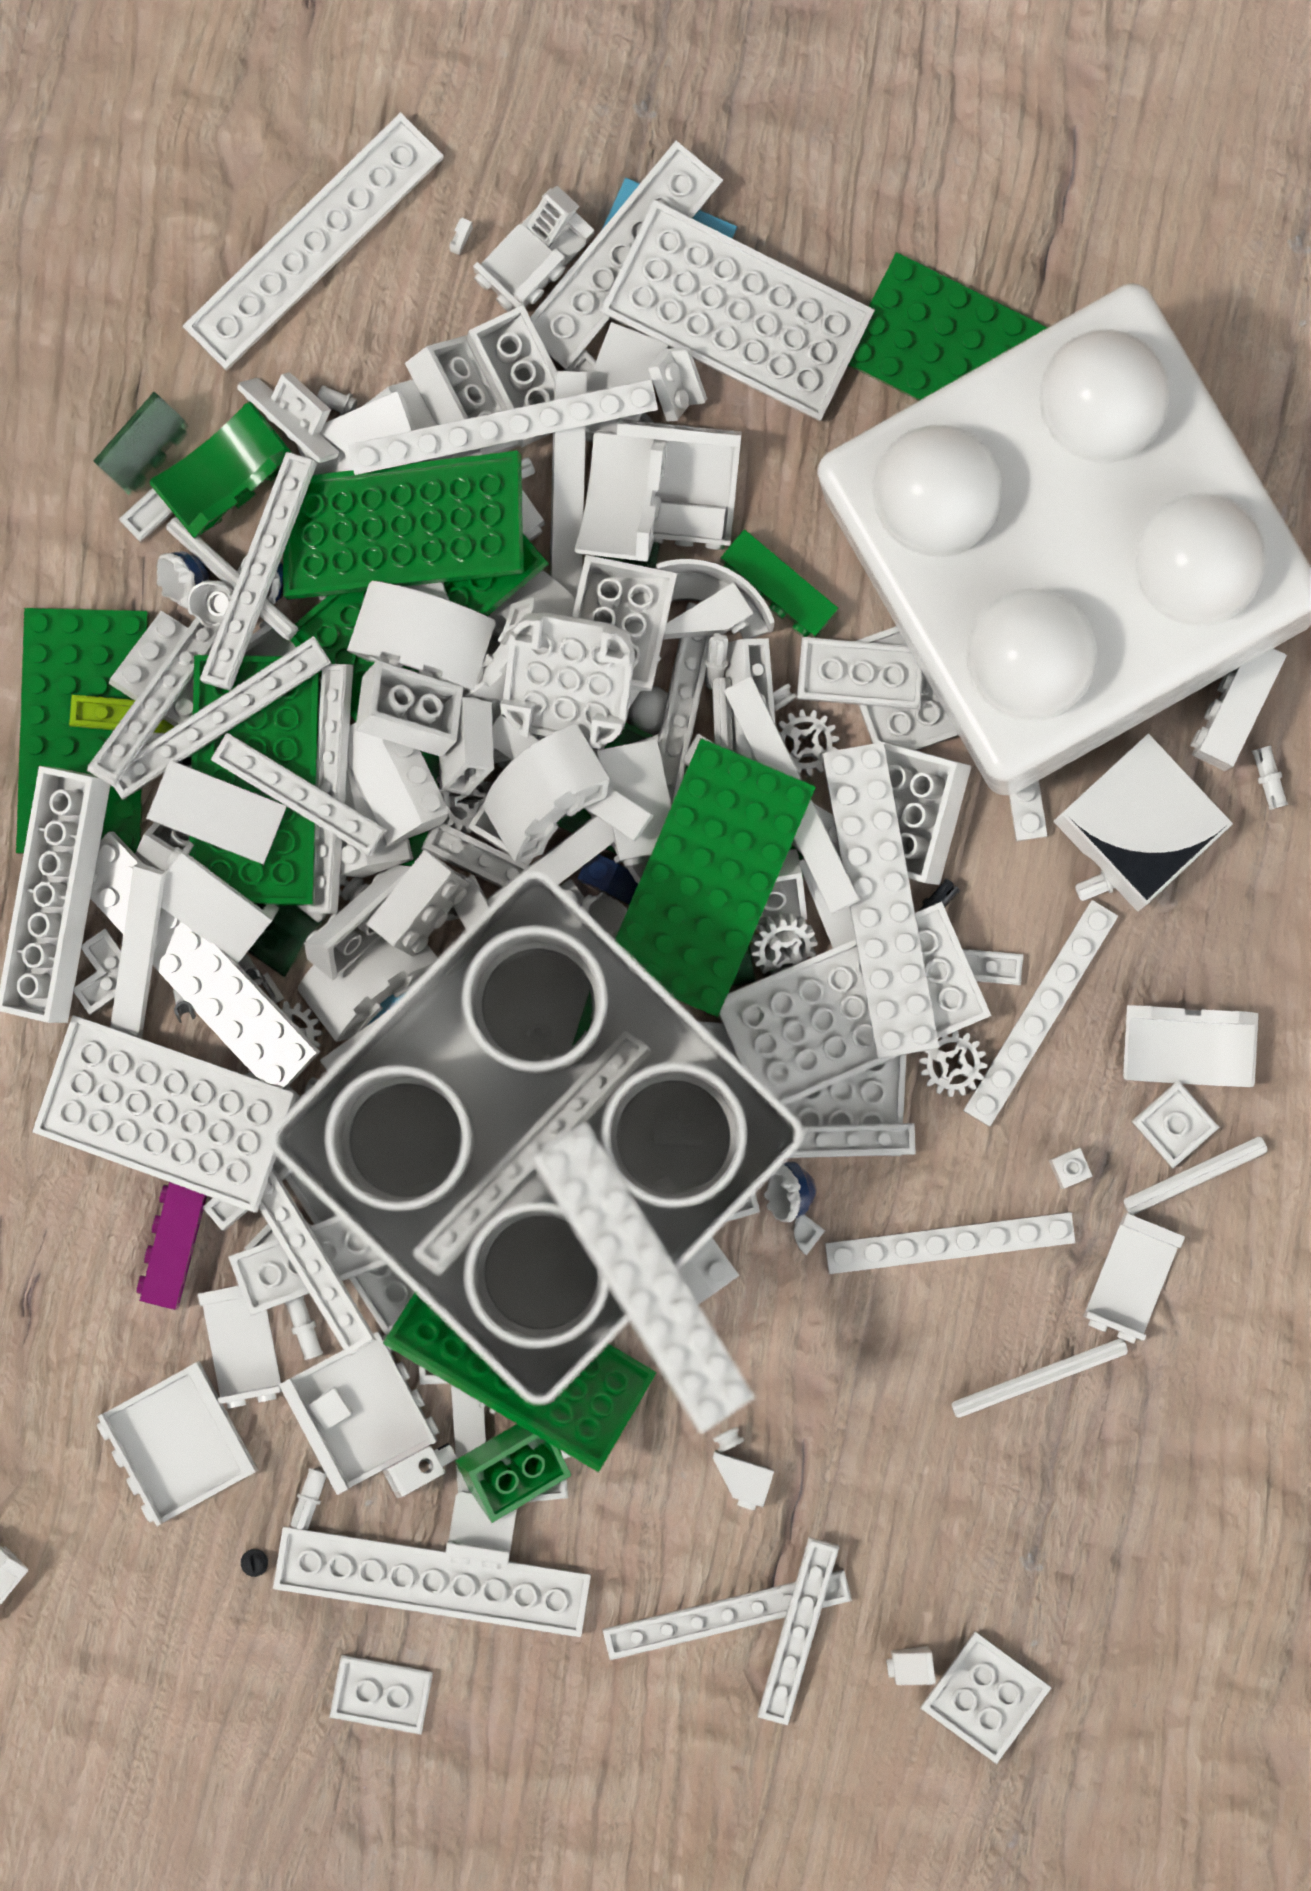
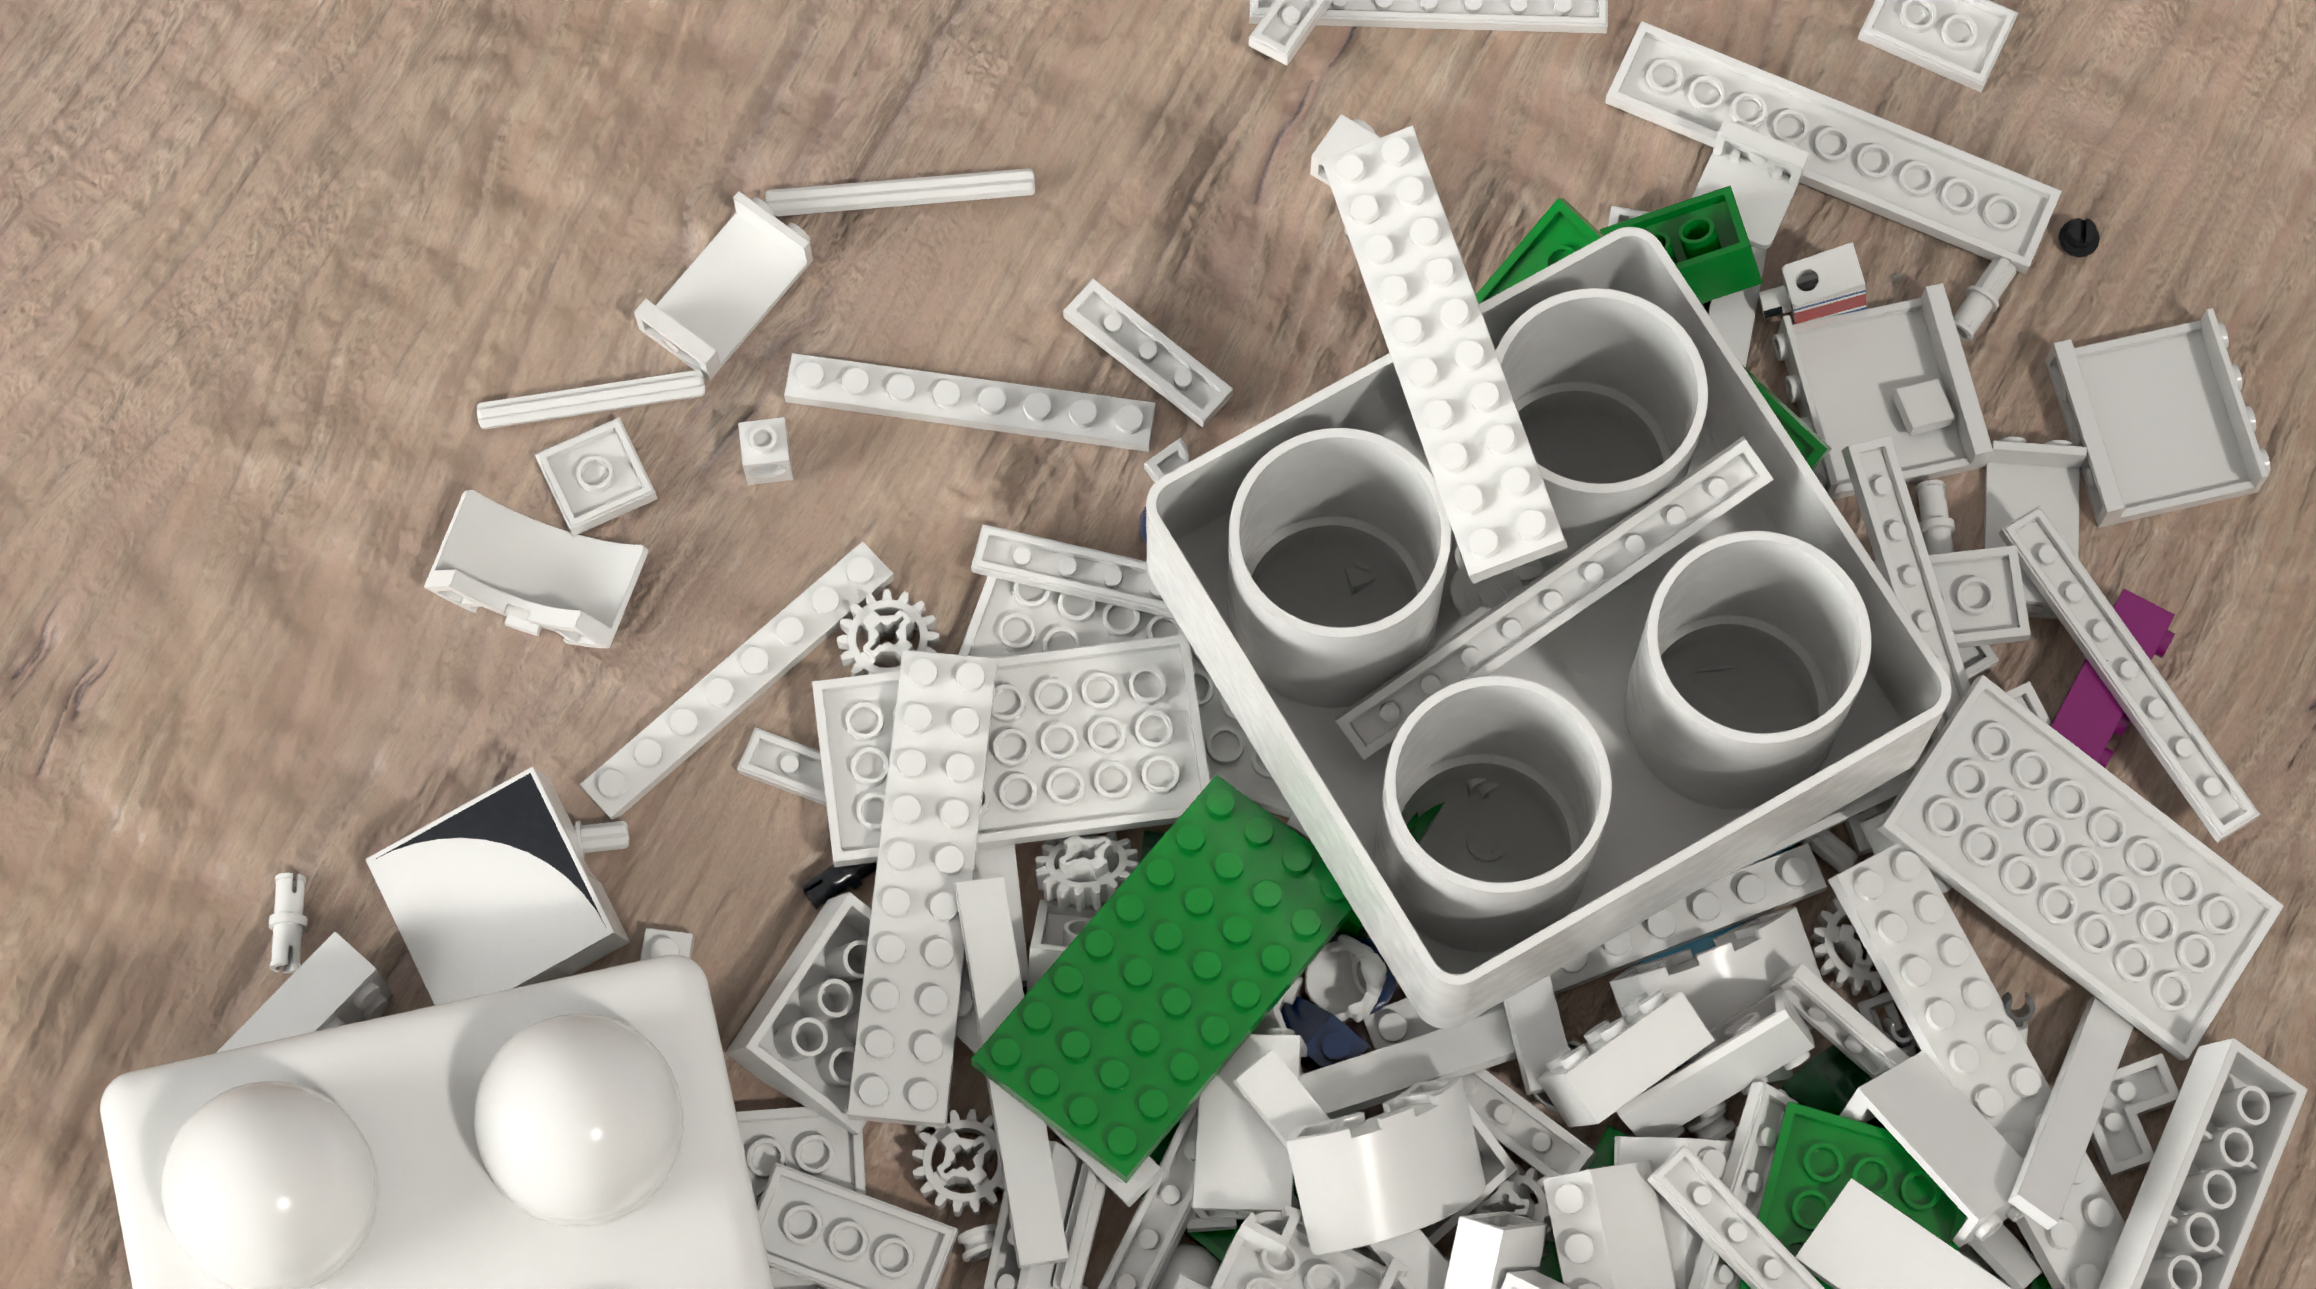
camera: 165 degrees left, 15 degrees down
none -> white plate [1063,279,1233,428]
none -> white tile [1770,963,1910,1079]
none -> white tile [1999,506,2260,843]

